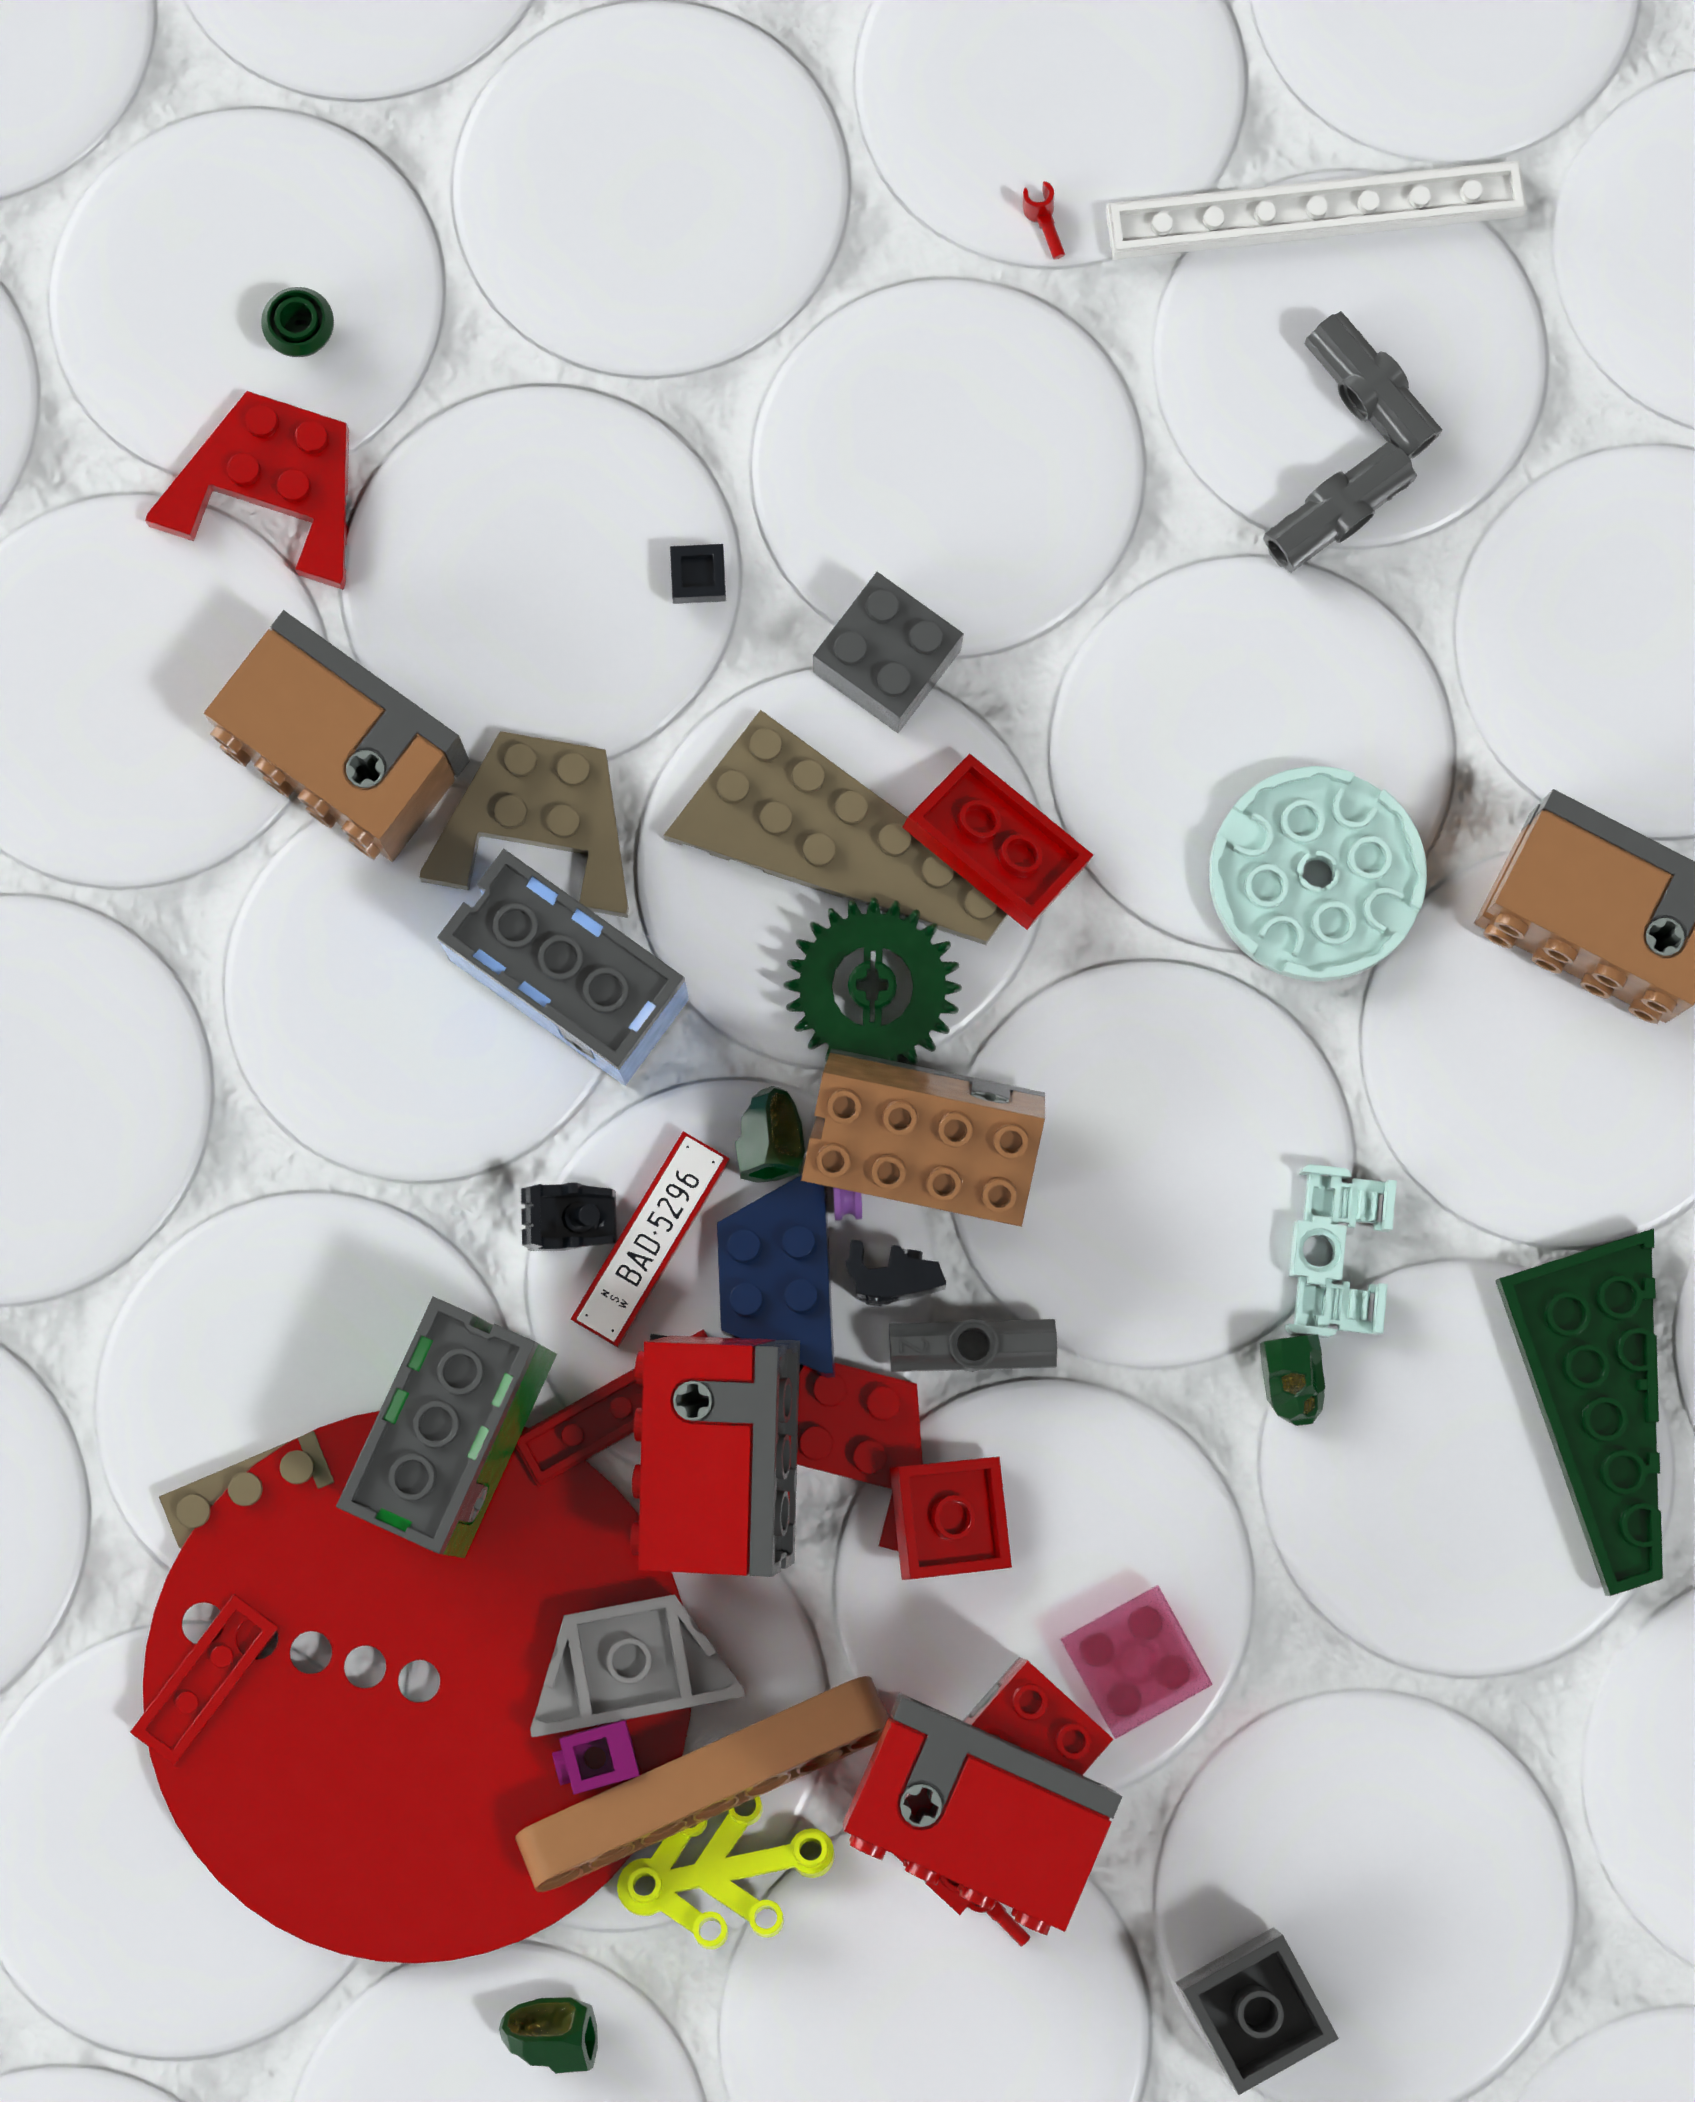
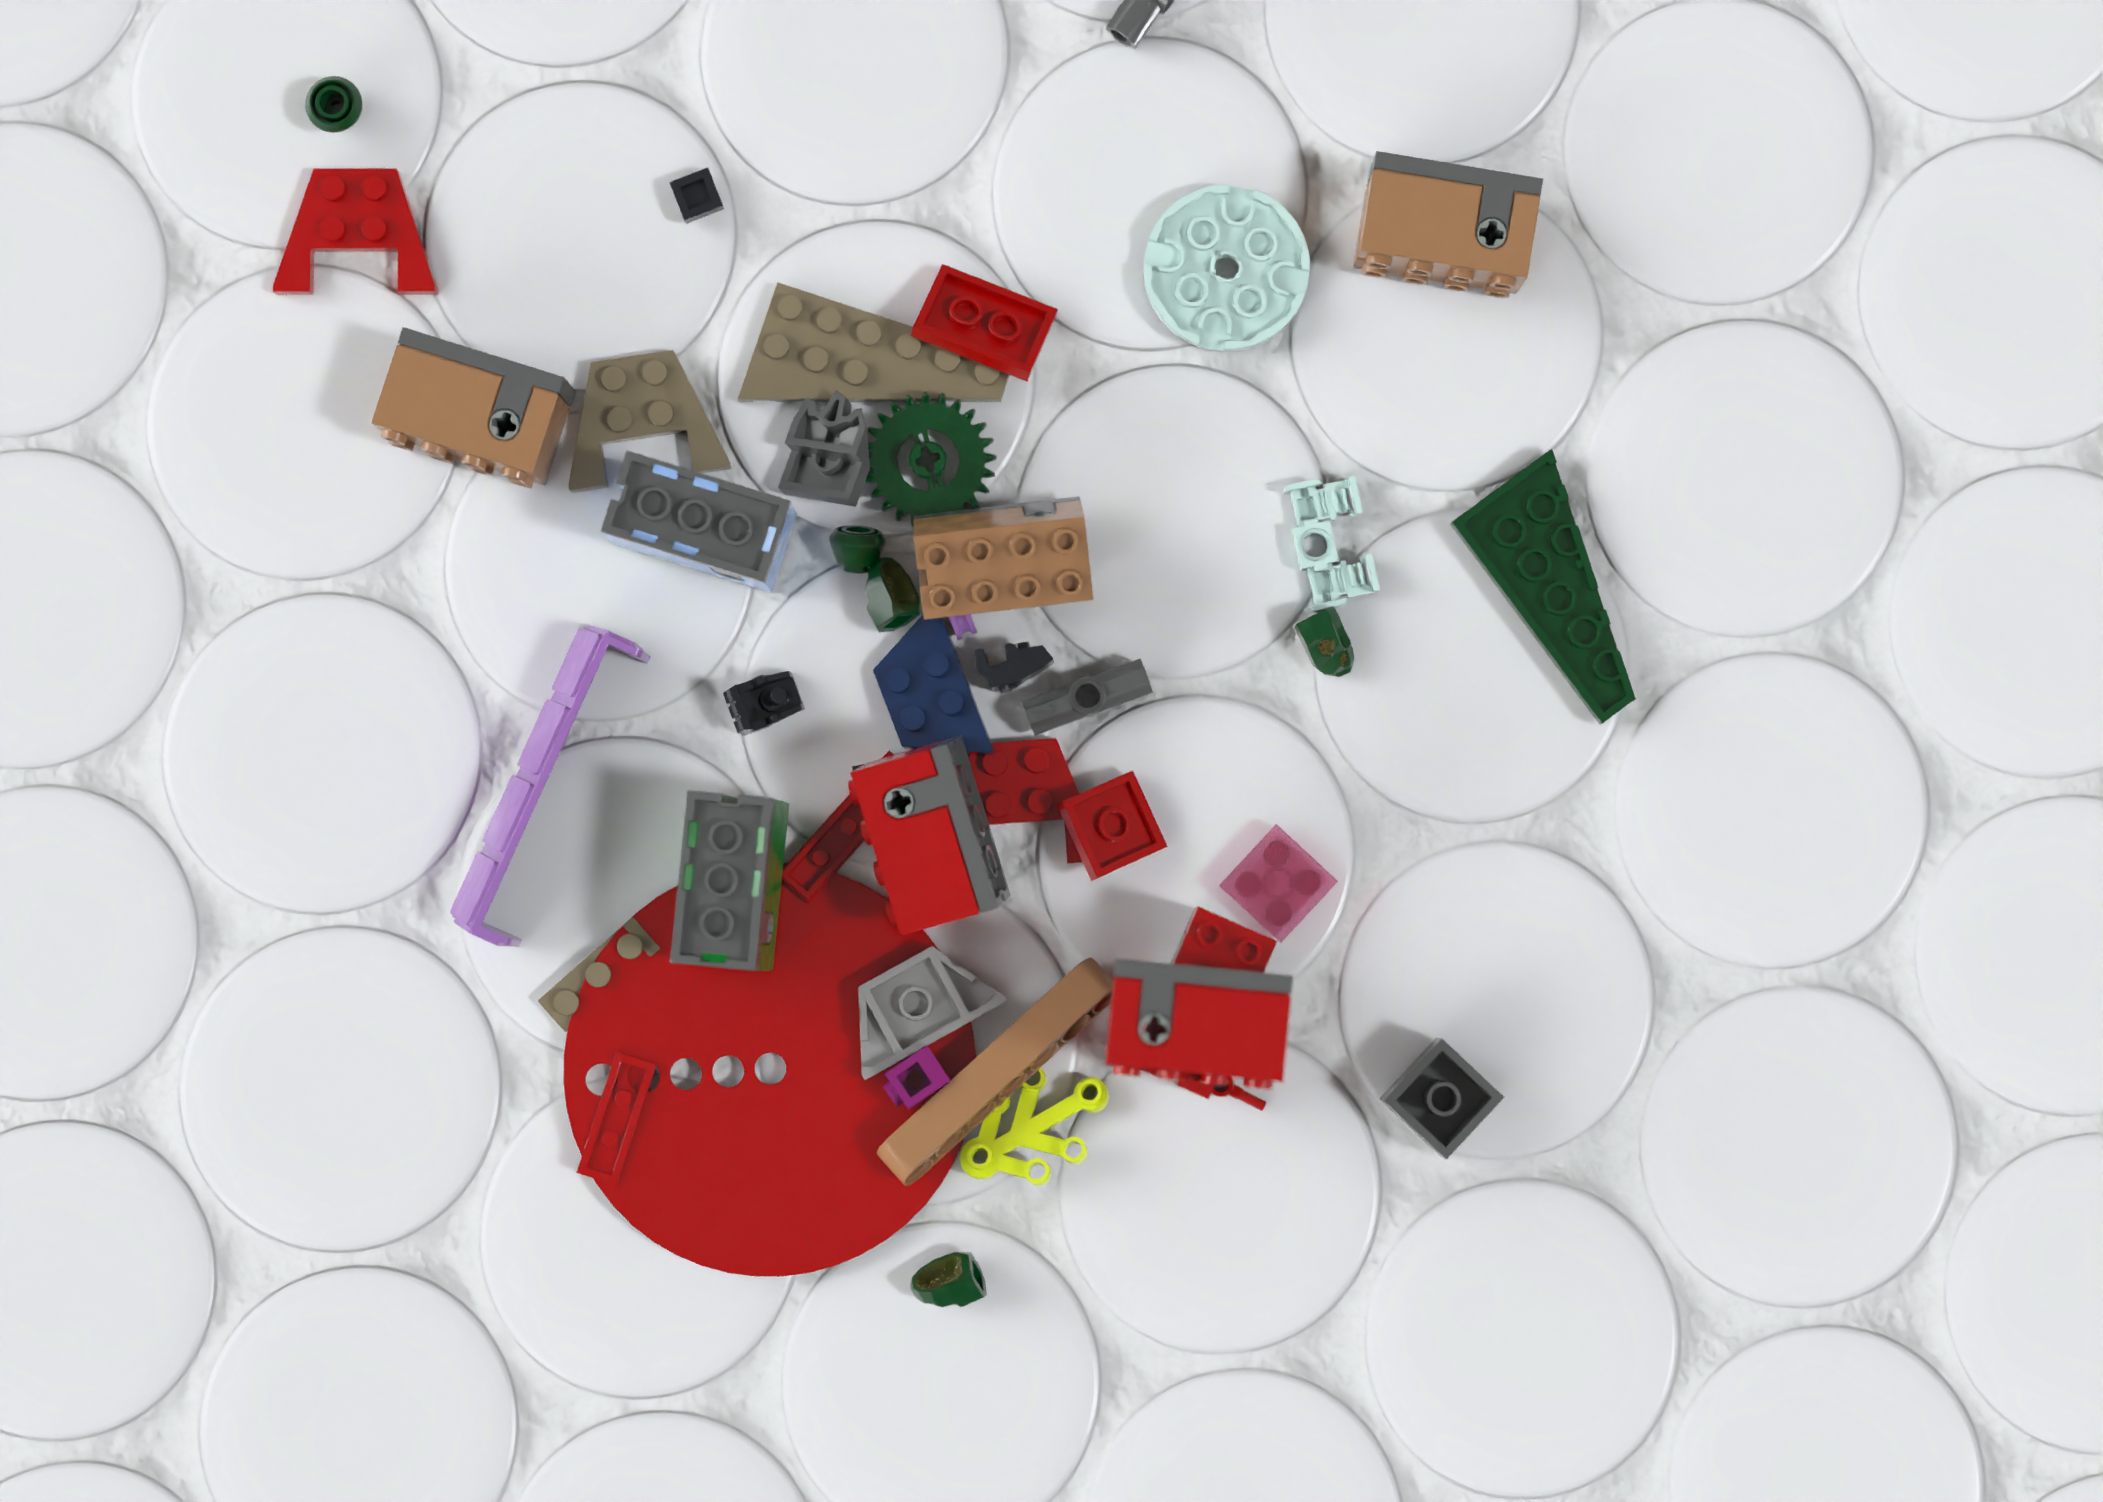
camera: 15 degrees left, 5 degrees up
white tile [571,1131,730,1348] -> none
dark grey brick [813,572,964,733] -> none
none -> piece [450,625,650,947]
none -> dark grey plate [778,390,870,507]
none -> dark green cone [829,525,886,574]

